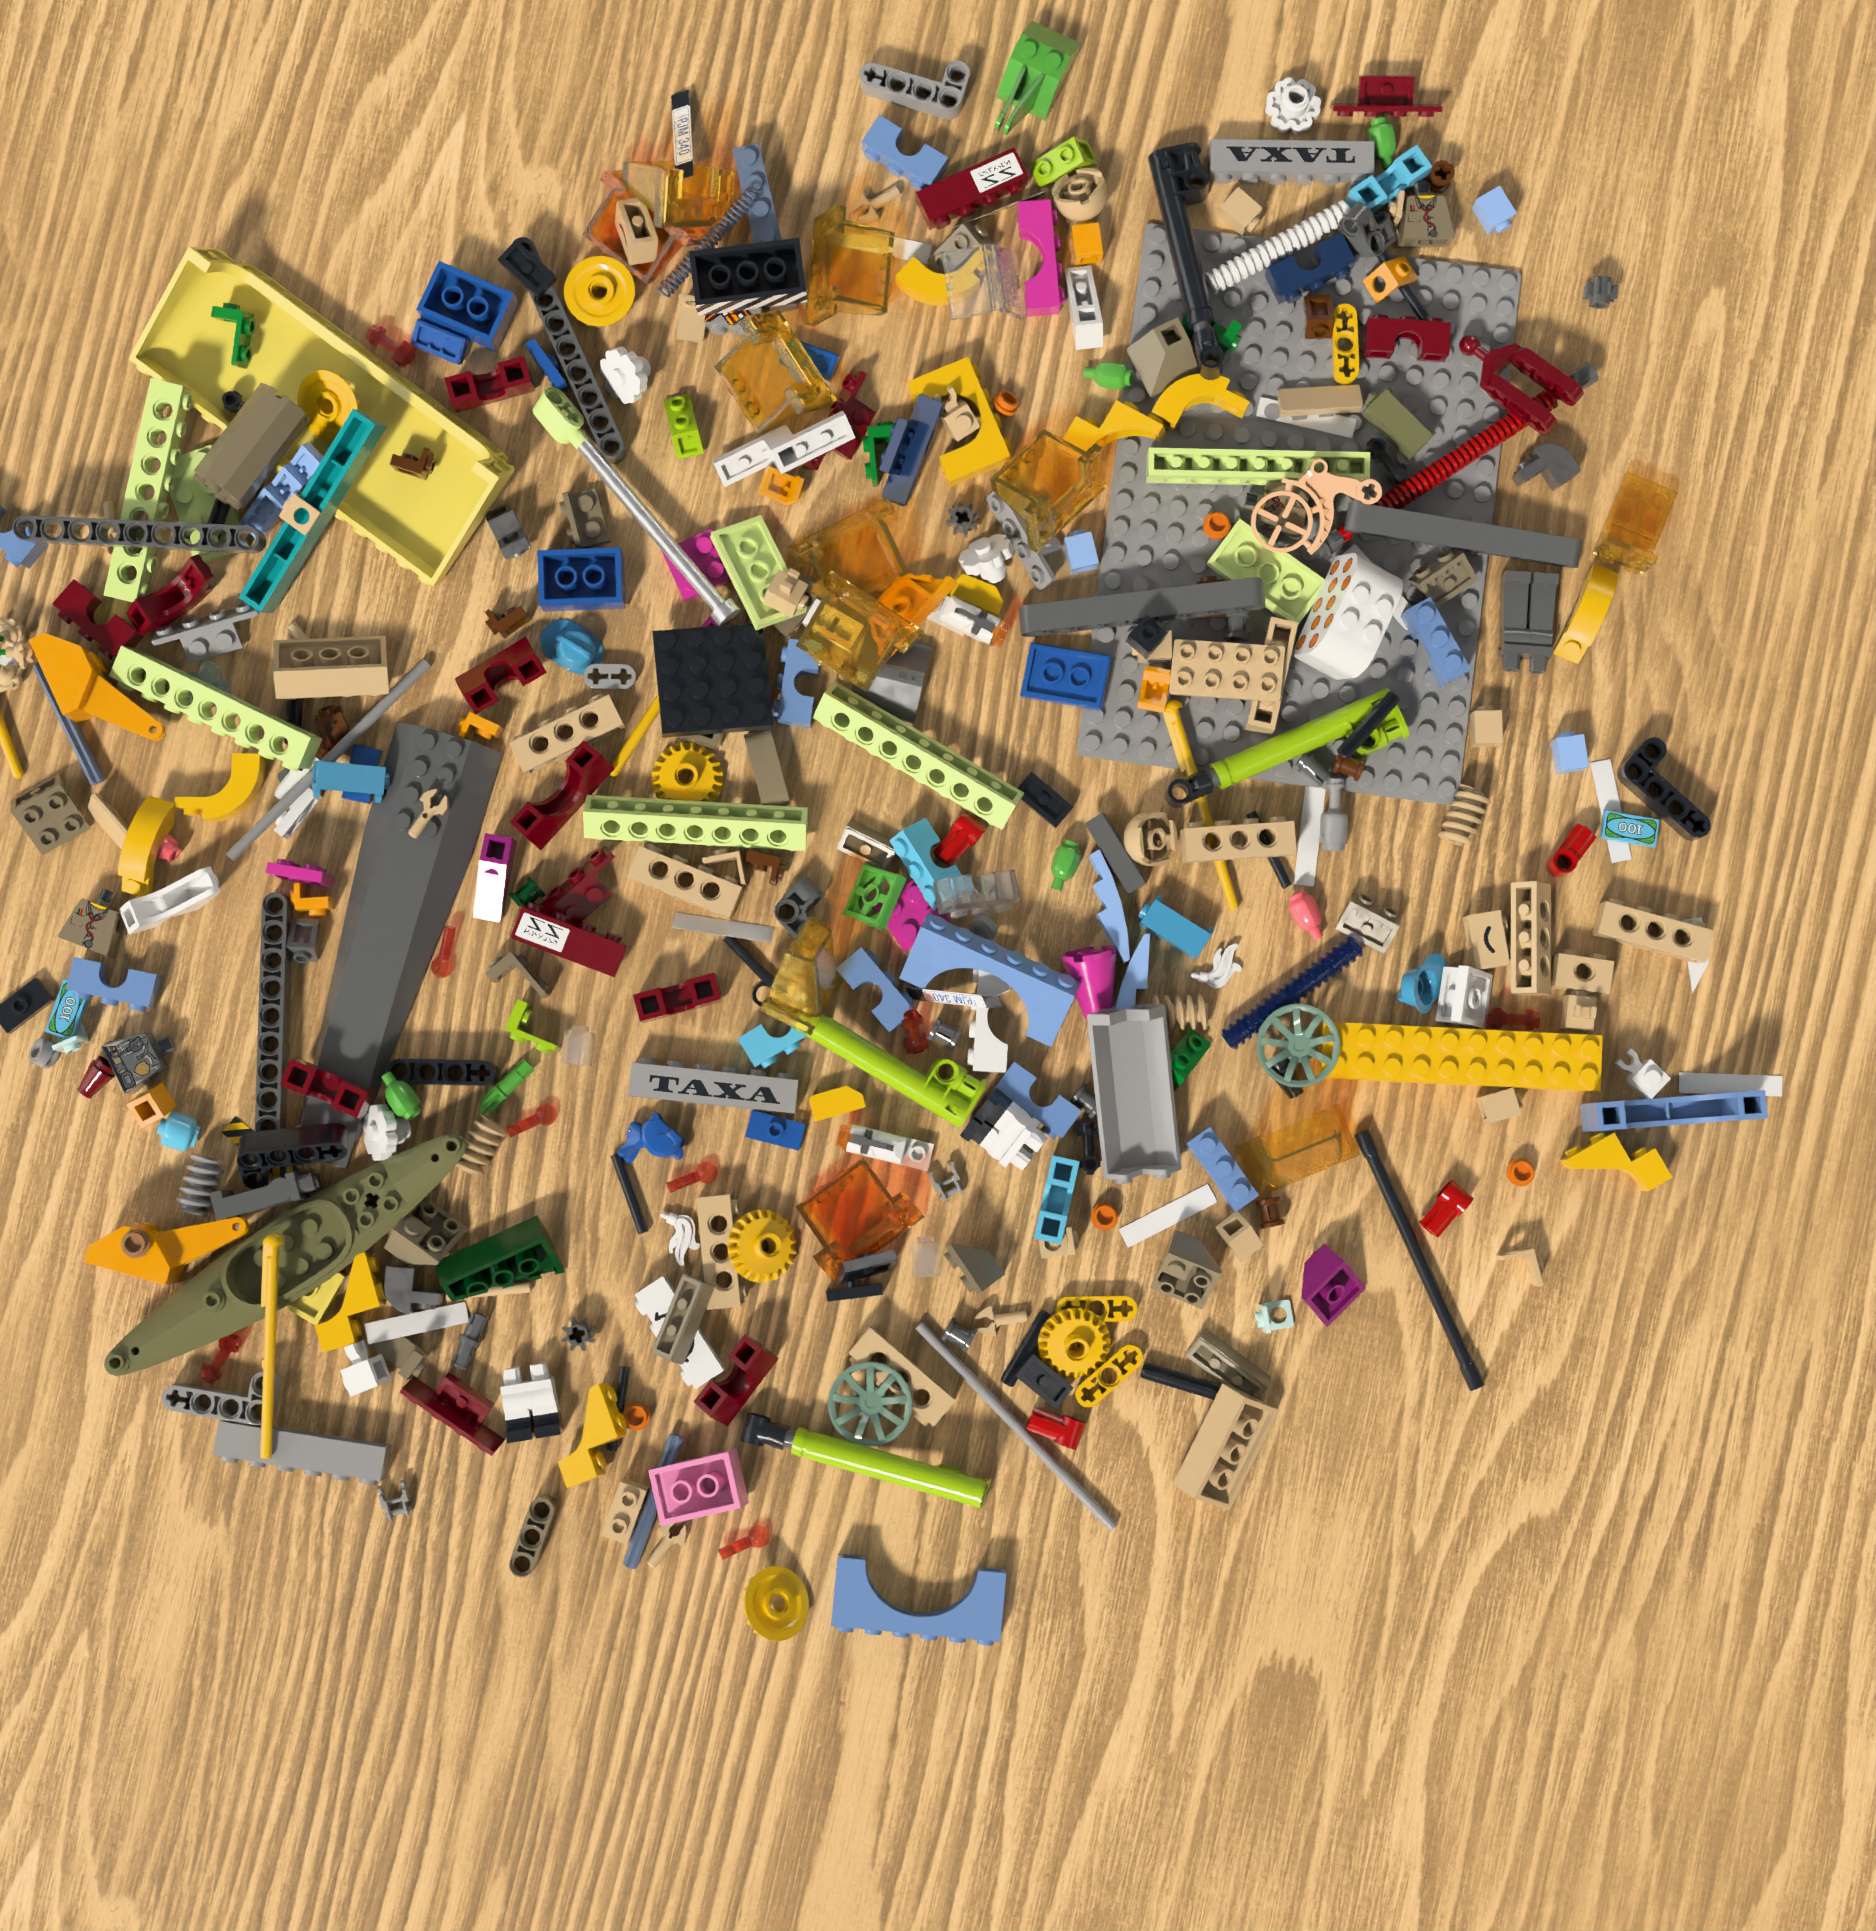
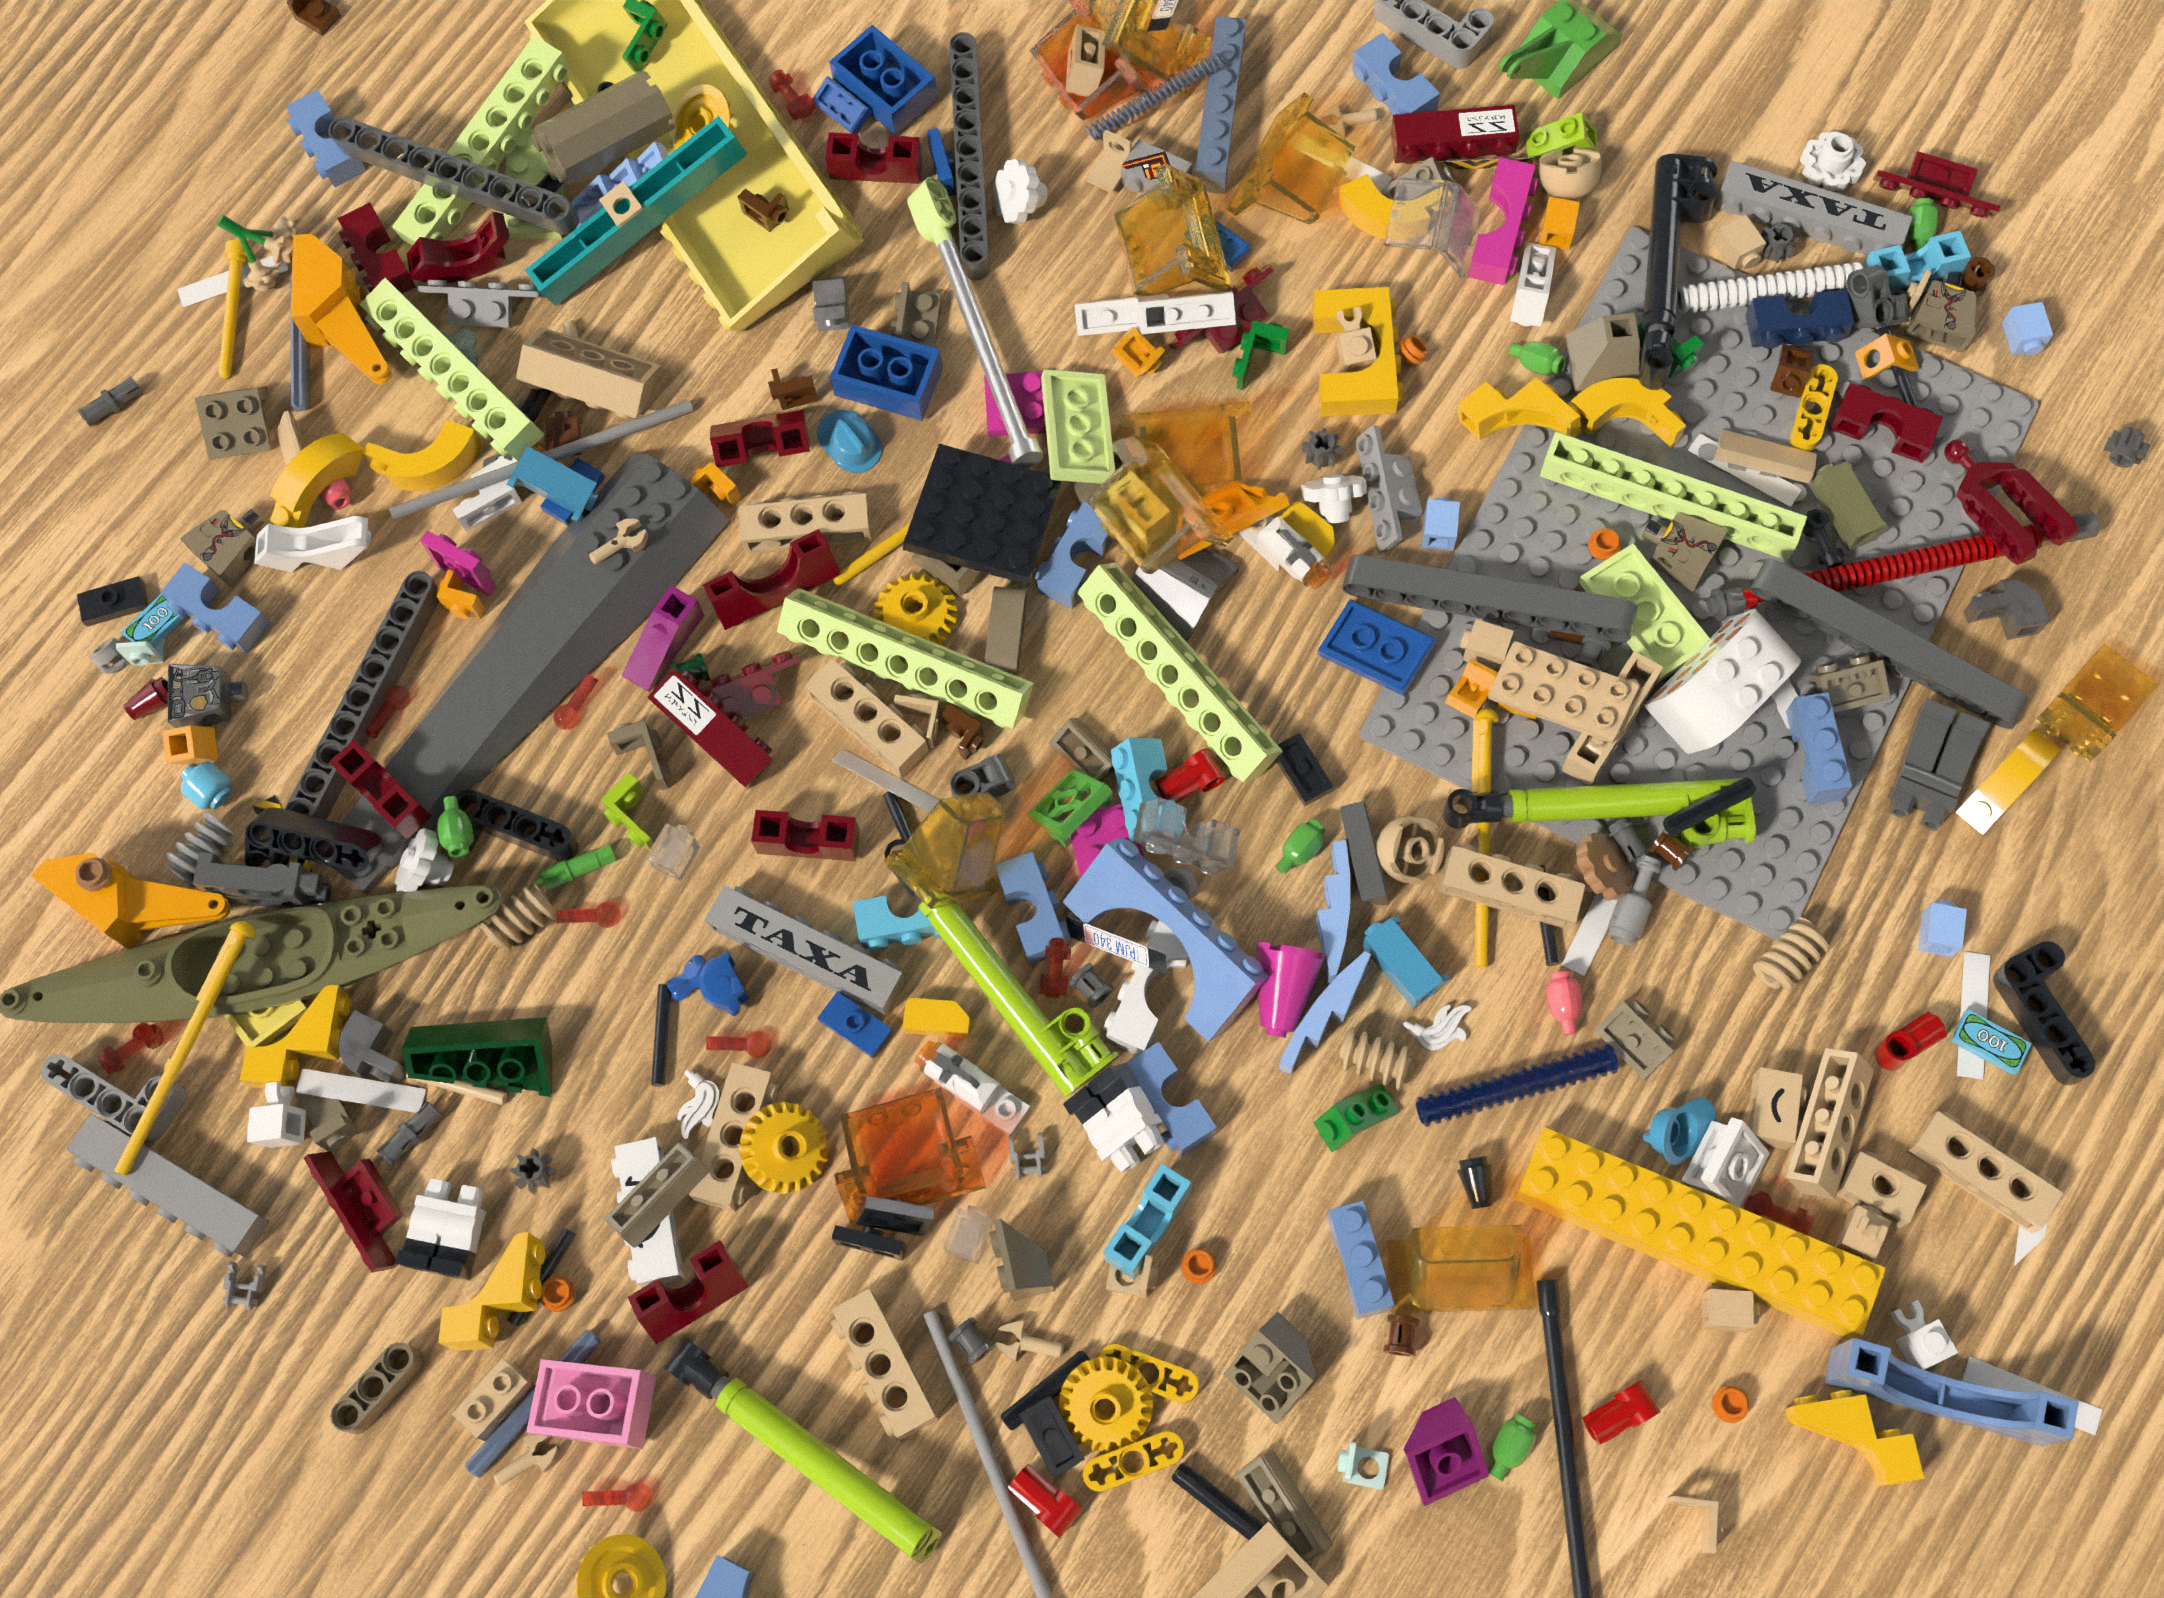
camera: 30 degrees right, 15 degrees down
dark grey bracket [286,918,321,963] -> none
dark tan slope [384,1197,469,1265] -> none
black plate [497,240,558,299] -> none
yellow gear [564,256,636,328] -> none
light grey beam [583,664,637,690] -> none
lime bracket [664,394,704,460] -> none
black brick [689,238,807,316] -> none
tan brick [763,568,809,618] -> none
sand green wheel [828,1362,912,1447] -> none
dark blue bracket [879,394,944,506] -> none
clear yellow windscreen [990,429,1107,553] -> none
dark grey bush [1069,1082,1097,1119] -> none
black bar [1077,1122,1101,1175] -> none
light grey panel [1087,1004,1181,1184] -> none
white sticker [1119,1184,1217,1248] -> none
black brick [1126,615,1167,660] -> none
tan brick [1215,1211,1264,1262] -> none
light nougat piece [1251,457,1382,555] -> none
sand green wheel [1256,1004,1340,1088] -> none
tan brick [1469,706,1503,748] -> none
none -> clear red bar [365,685,411,739]
none -> bright green plant [1490,1414,1536,1481]
none -> medium nougat plant [1569,832,1632,901]
none -> dark grey gear [1761,222,1799,263]

